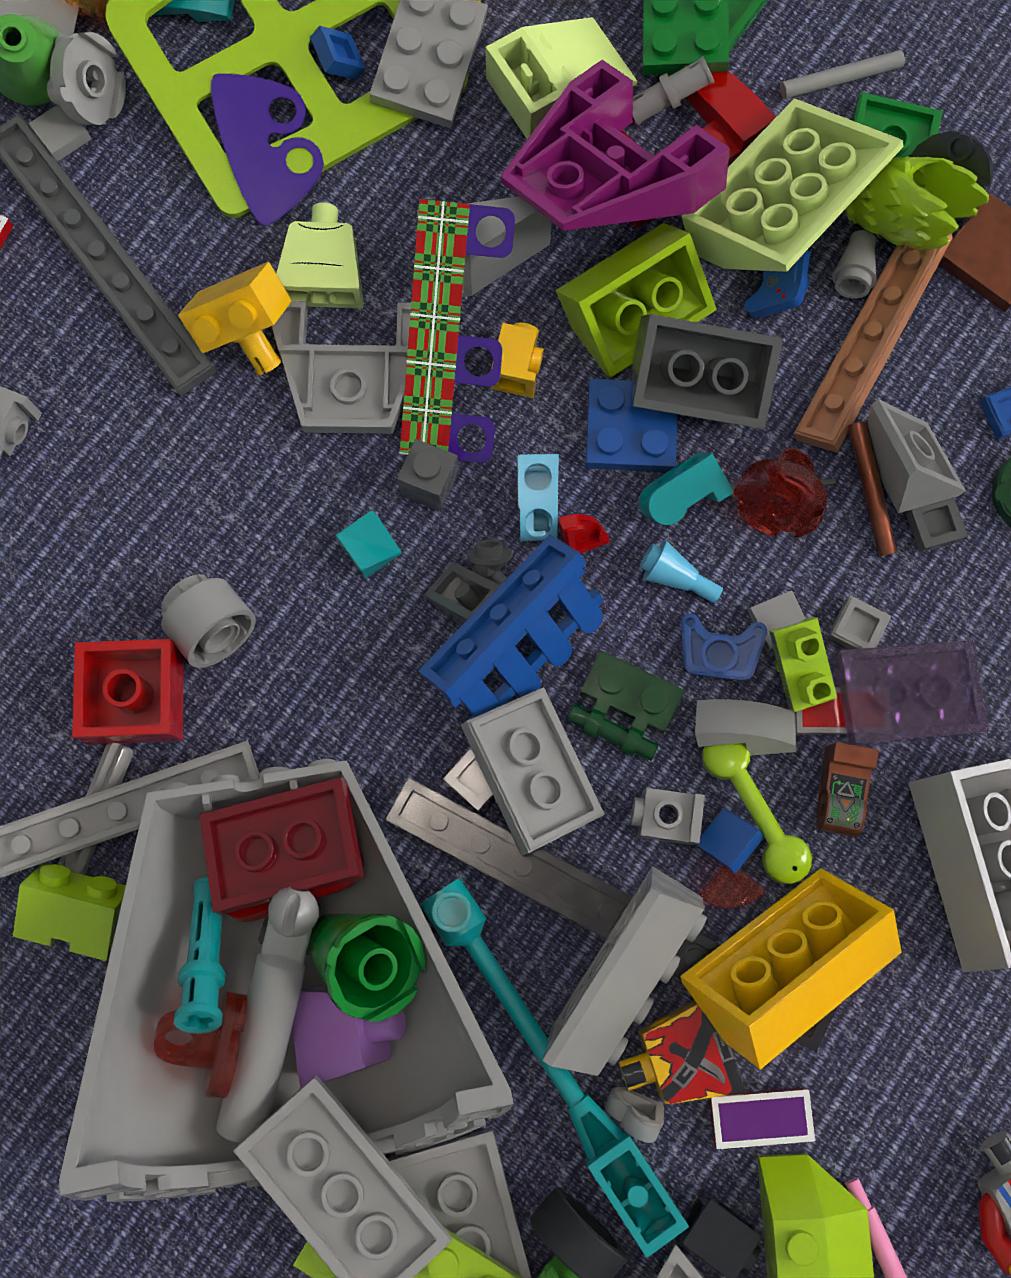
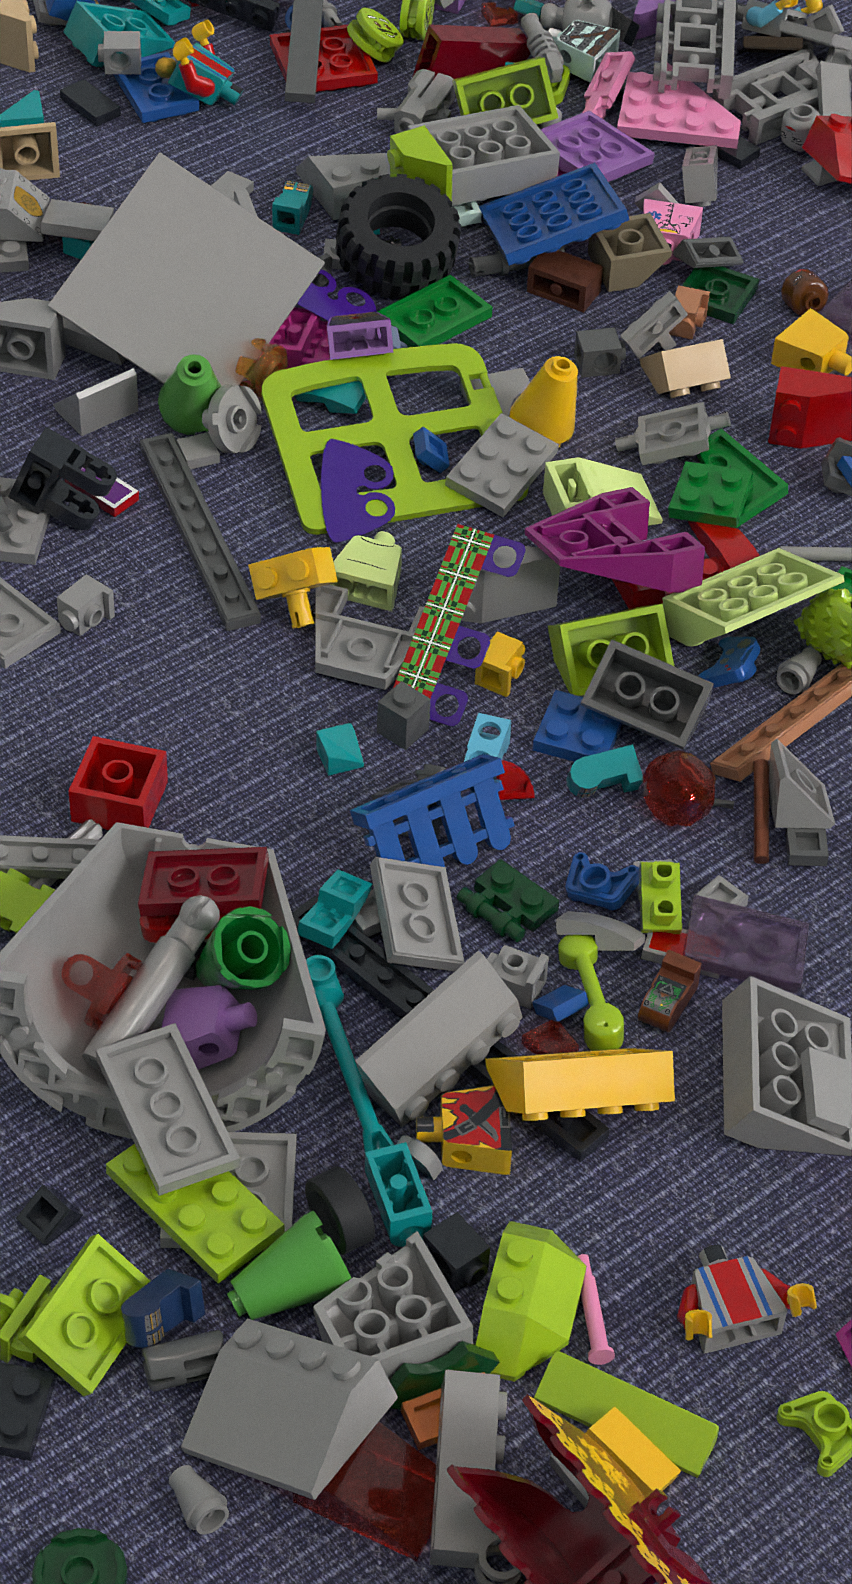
camera: 15 degrees right, 30 degrees down
light grey piece [161,574,256,668] -> none
teal pin [173,877,226,1034] -> none
light grey pin [633,56,715,125] -> none
medium azure cone [640,540,723,603] -> none
dark purple tile [709,1087,815,1149] -> none
none -> teal slope [297,869,372,949]

